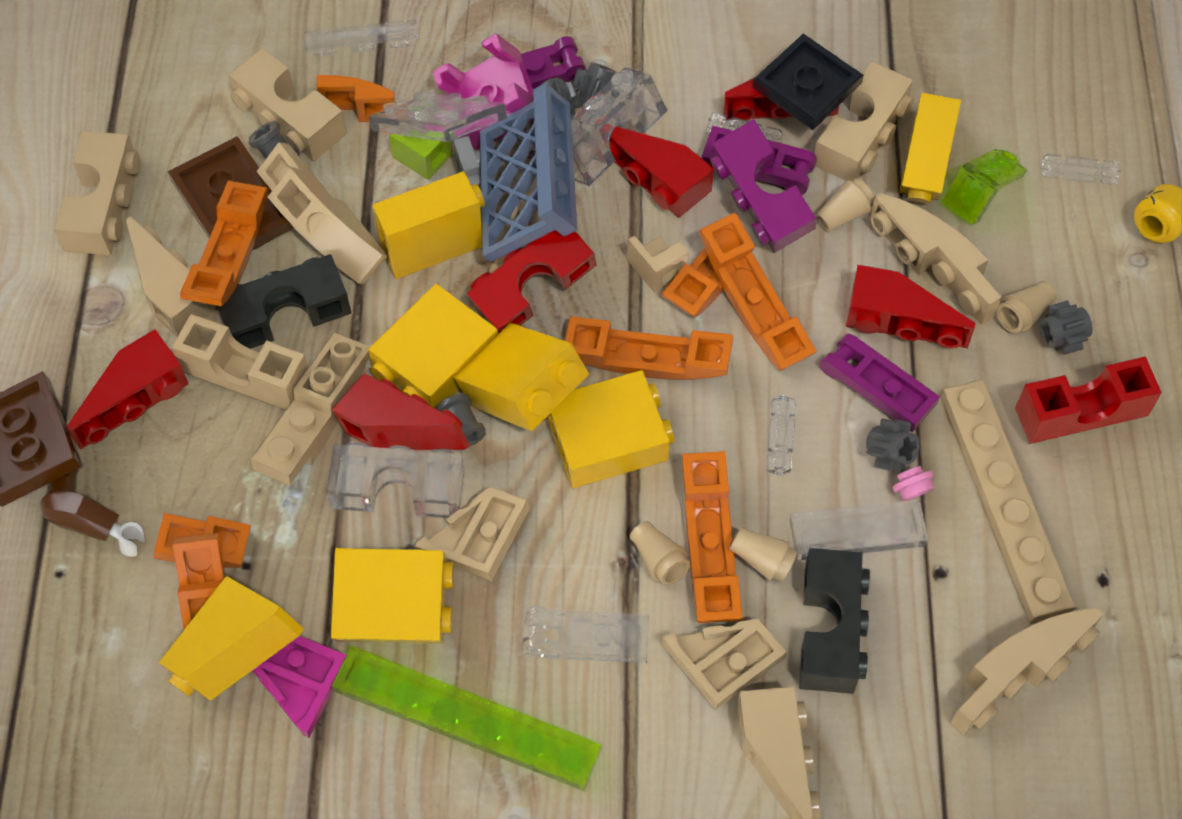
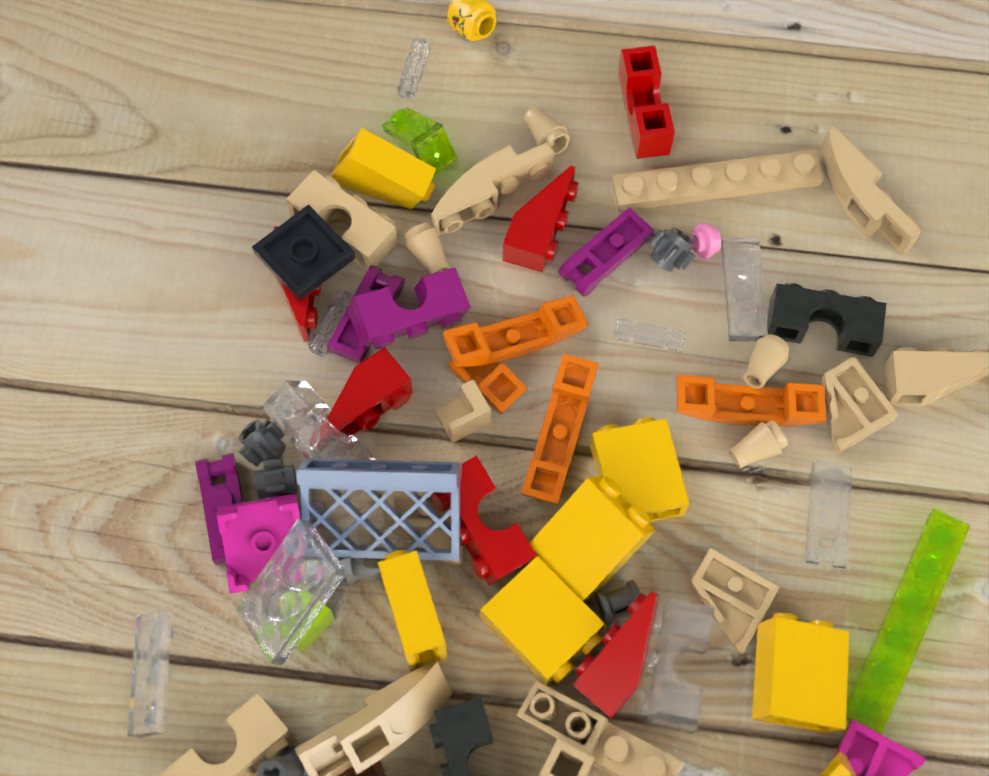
camera: 85 degrees left, 5 degrees up
orange slope [316,75,398,122] -> none
dark grey gear [1040,300,1093,355] -> none

